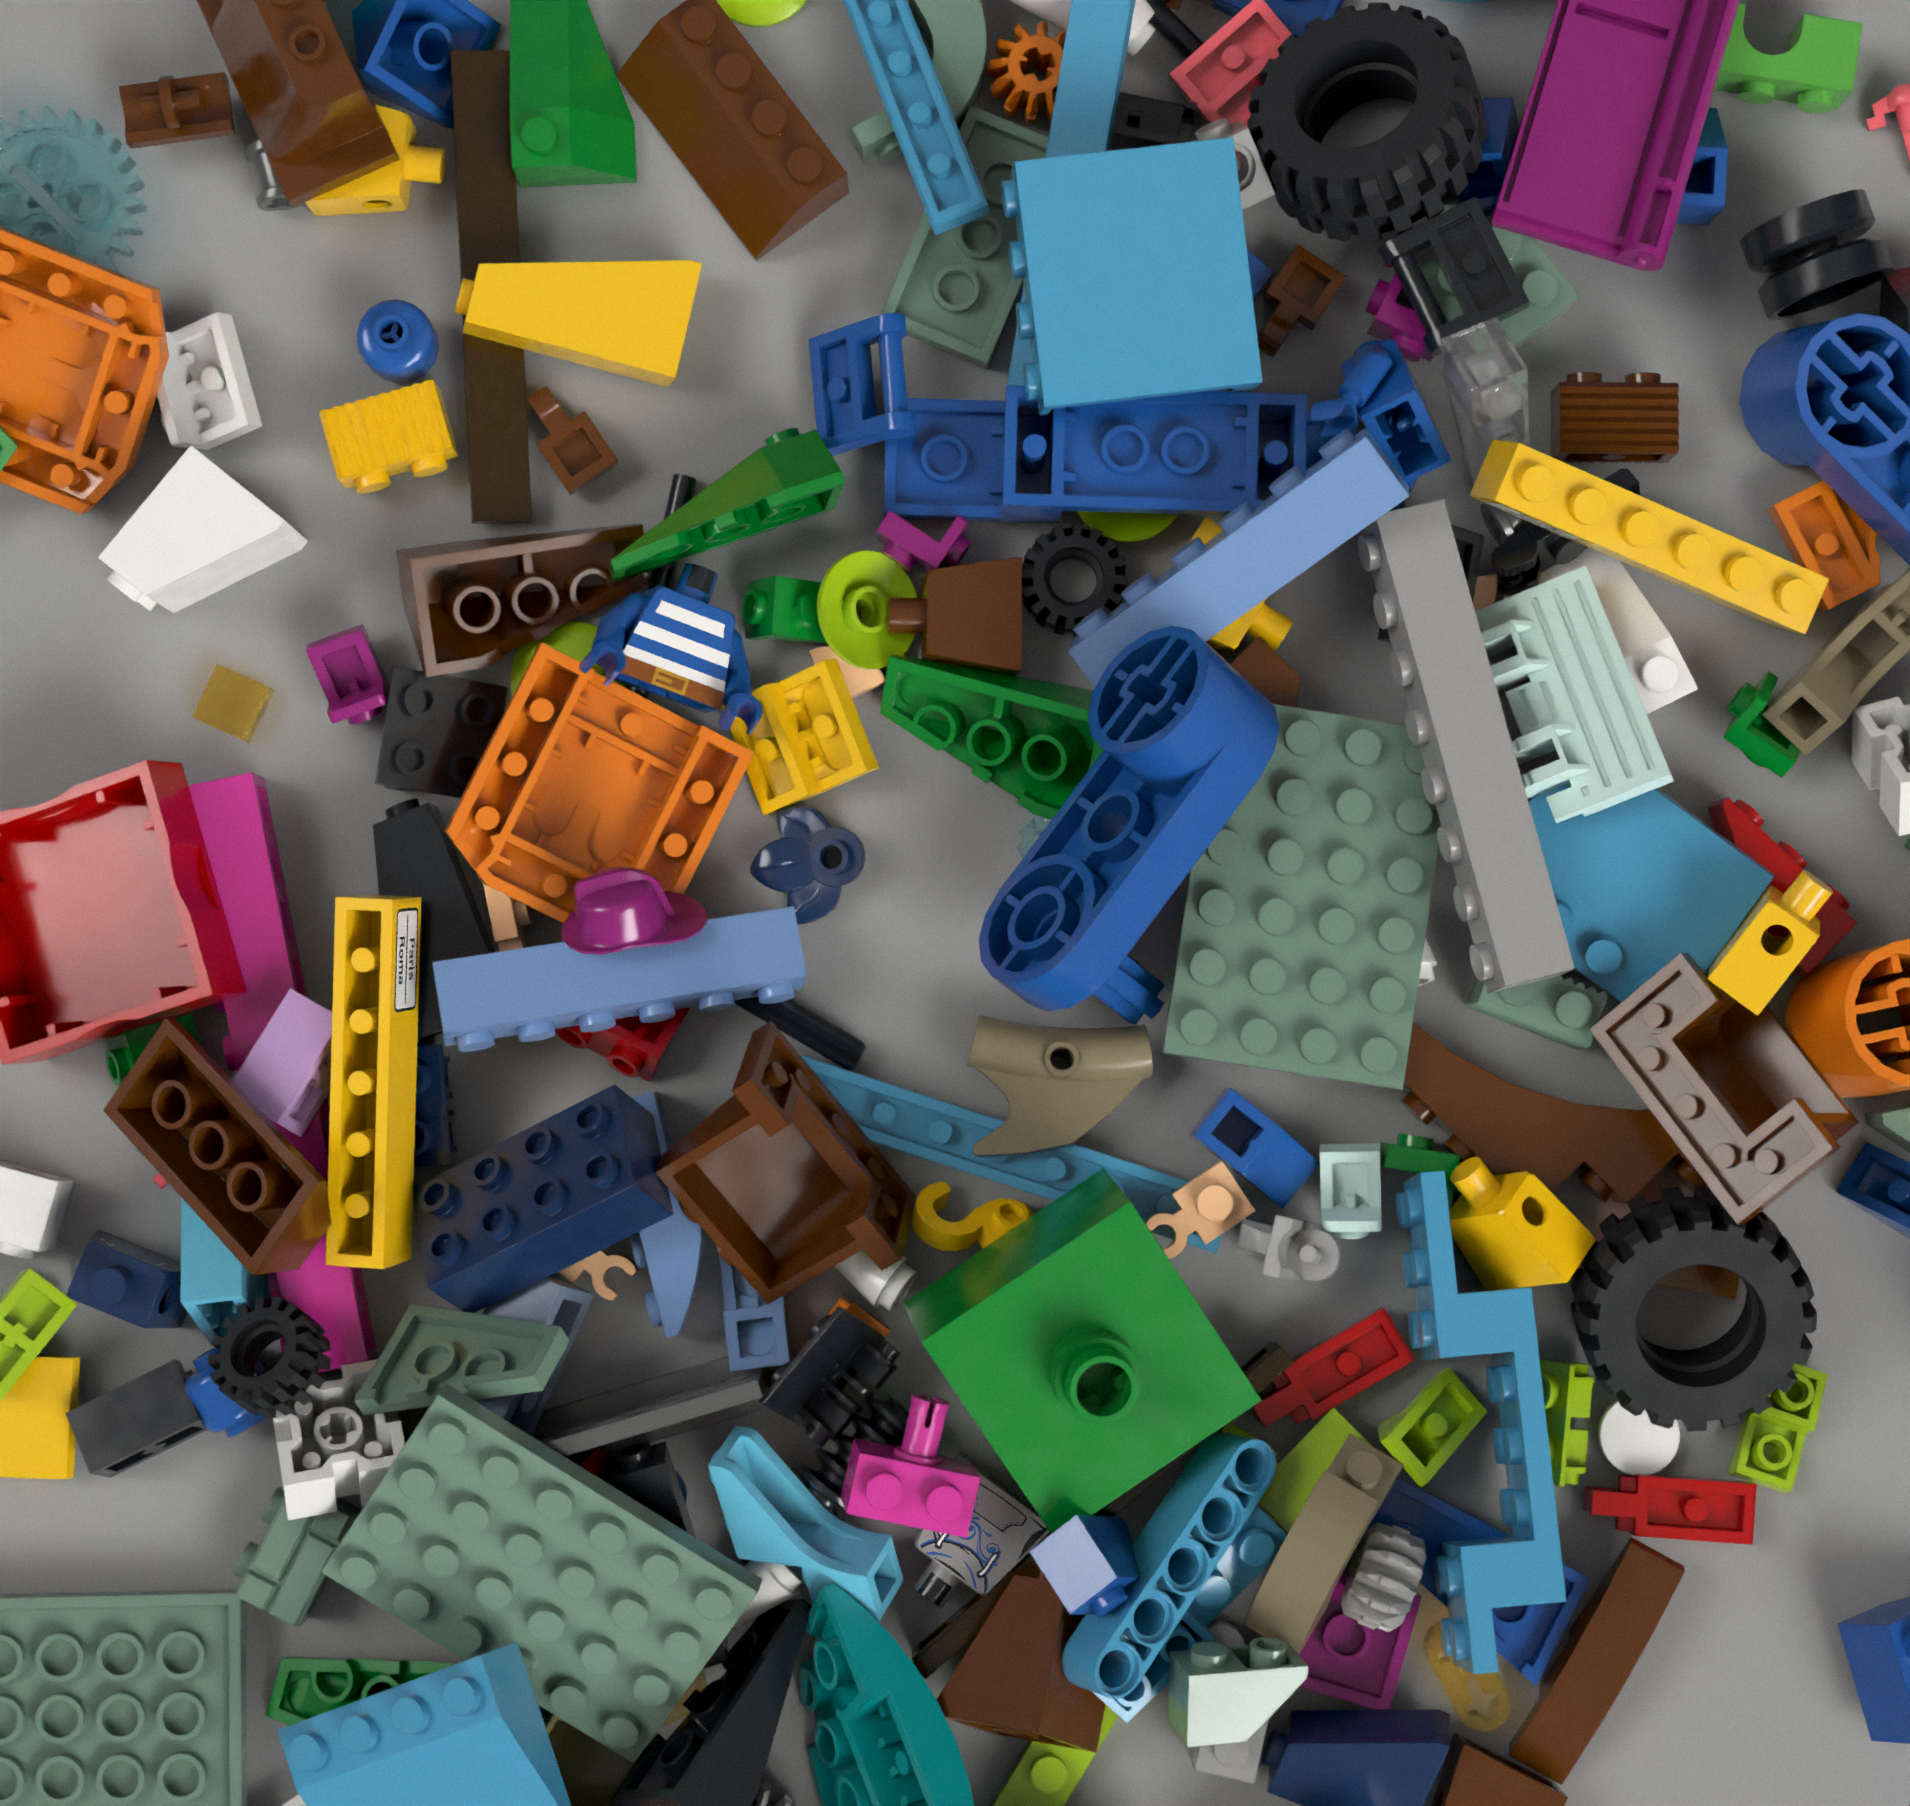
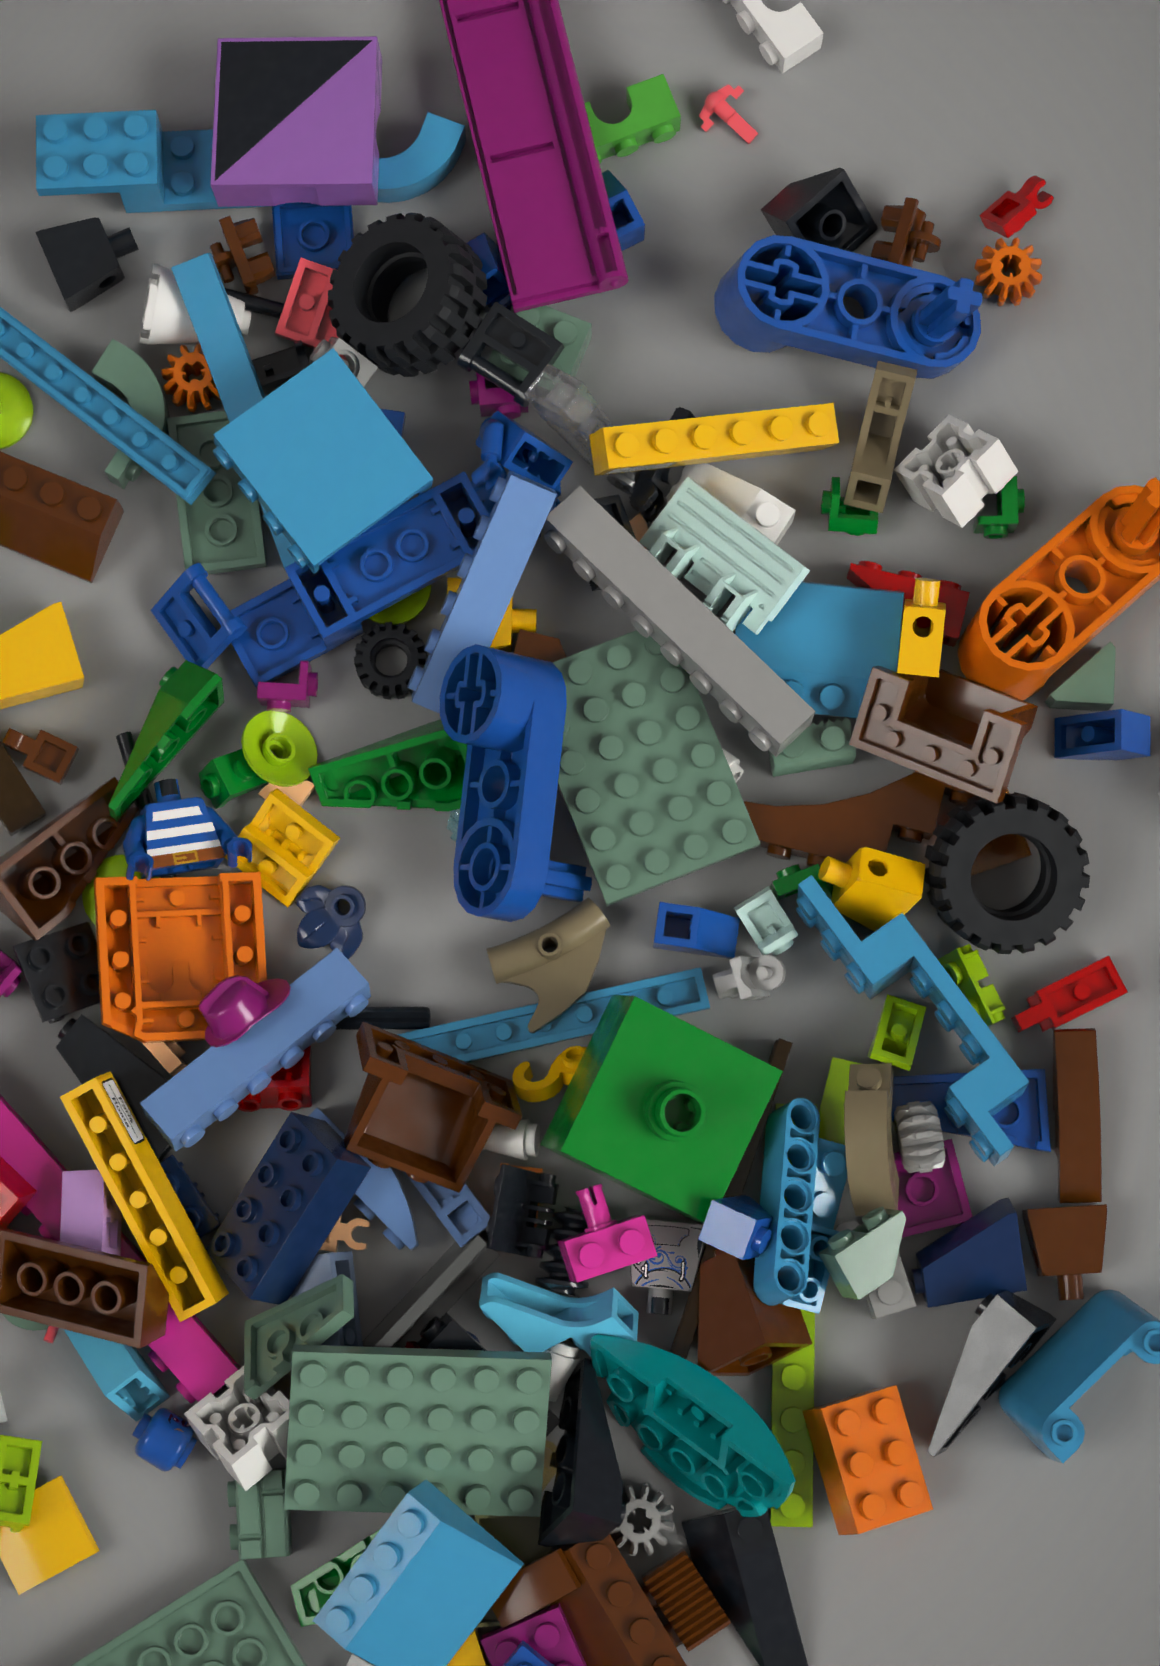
camera: 25 degrees left, 5 degrees down
dark blue torso [66,1230,187,1329] -> none
black hinge [66,1359,207,1478] -> none
black tyre [208,1296,331,1418] -> none
reddish brown torso [887,557,1022,676] -> none
light nougat plate [1145,1160,1255,1259] -> none
red hinge [1250,1306,1415,1428] -> none
reddish brown plate [1258,245,1347,358] -> none
clear yellow beam [1423,1621,1510,1732] -> none
reddish brown brick [1550,372,1679,464] -> none
white piece [1598,1399,1680,1475] -> none
lime slope [1728,1363,1828,1494] -> none
black wheel [1739,189,1894,321] -> none
orange wing [1768,480,1881,613] -> none

